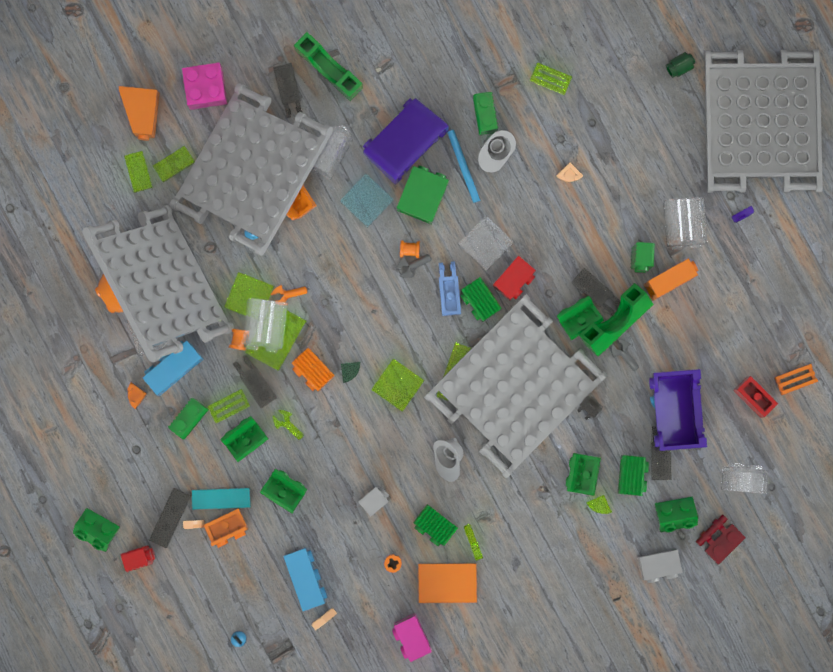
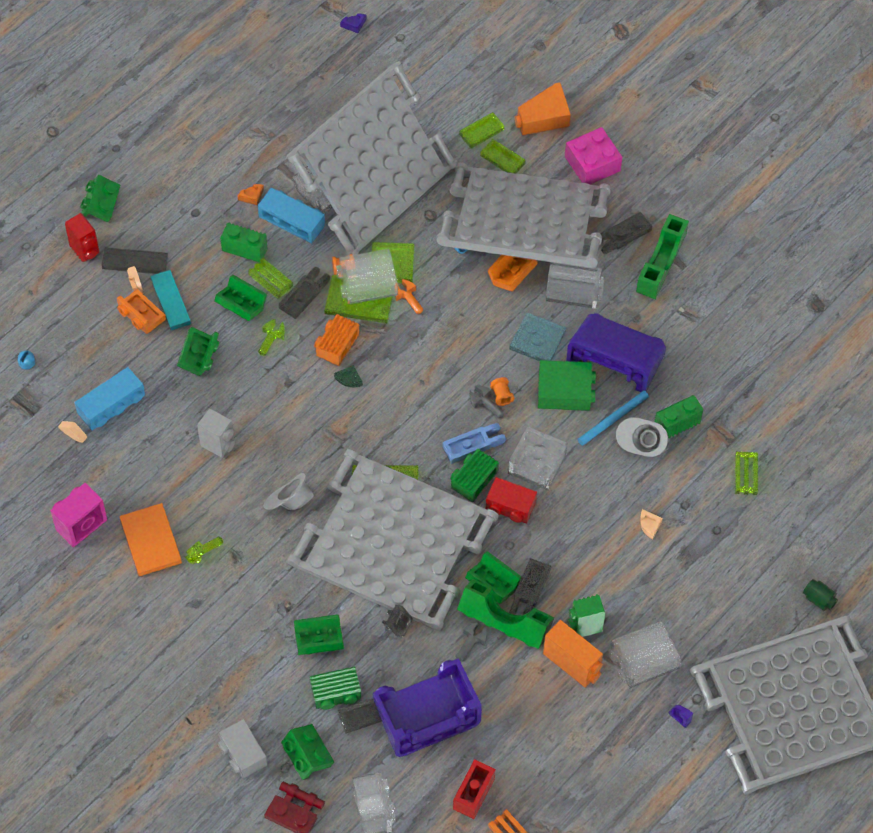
camera: 70 degrees right, 25 degrees down
clear neon green tile [371,359,425,412] -> none
orange bush [384,554,402,573] -> none
green brick [413,504,458,547] -> none
clear neon green tile [586,495,612,514] -> none

